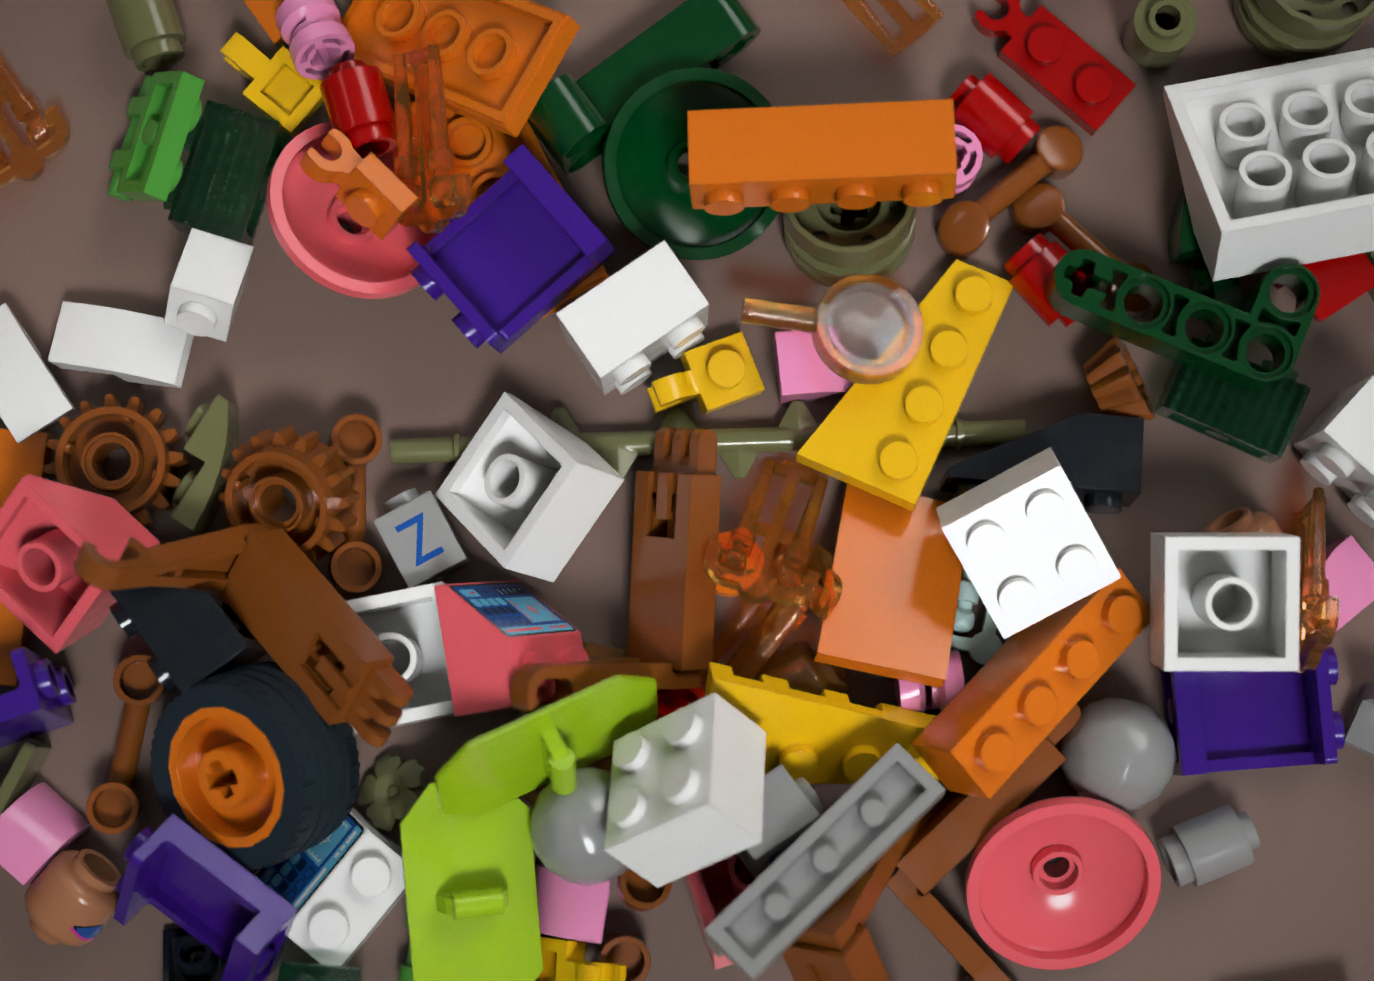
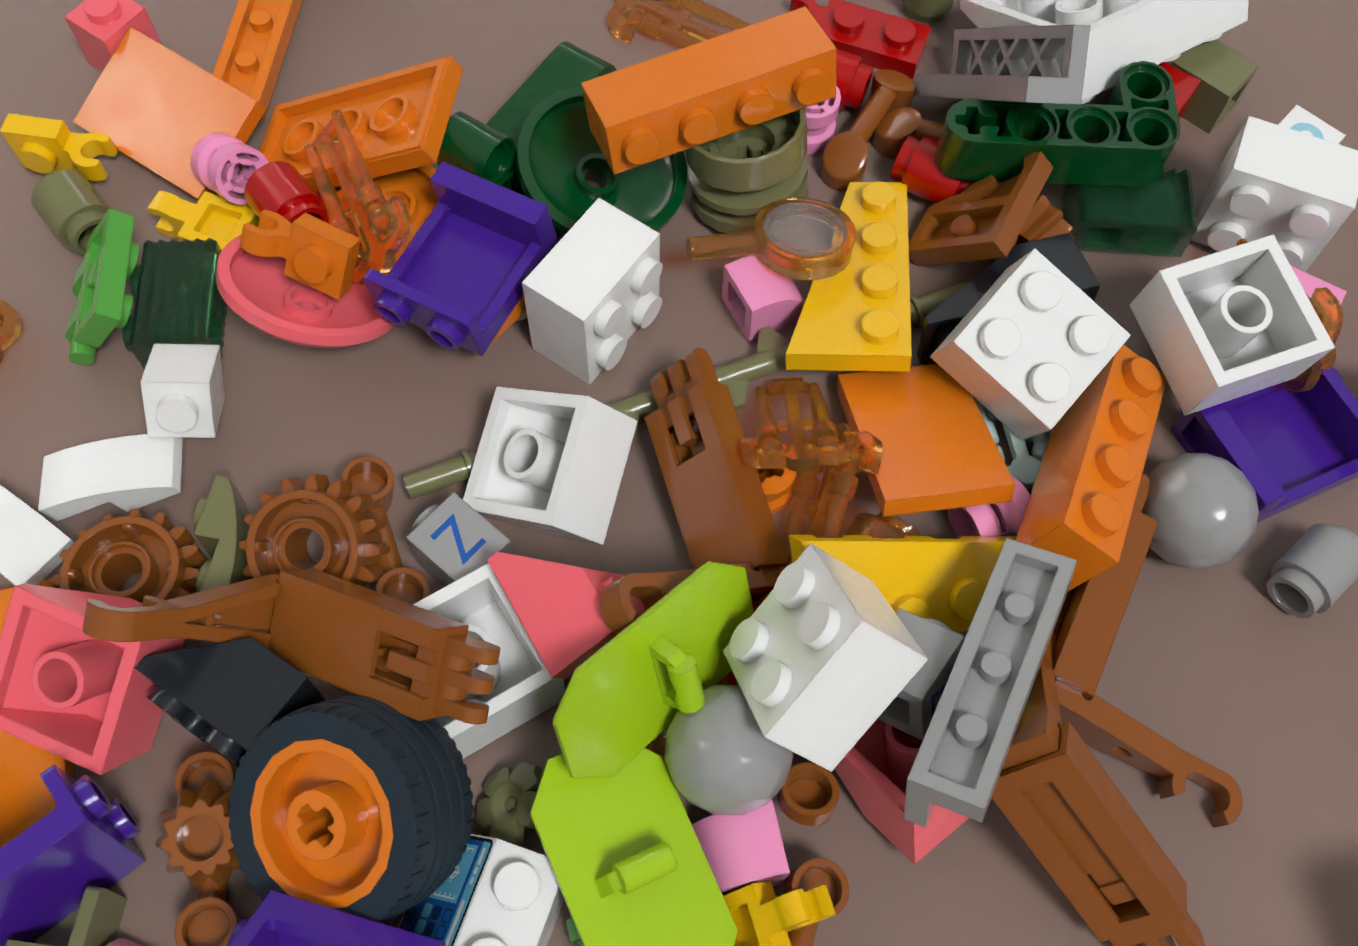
camera: 20 degrees left, 20 degrees down
yellow plate [646,331,765,415] -> none
coral dish [964,797,1161,970] -> none
none -> dark orange piece [155,779,240,887]
none -> dark orange wing [909,151,1053,266]
none -> light grey fence [914,24,1091,104]

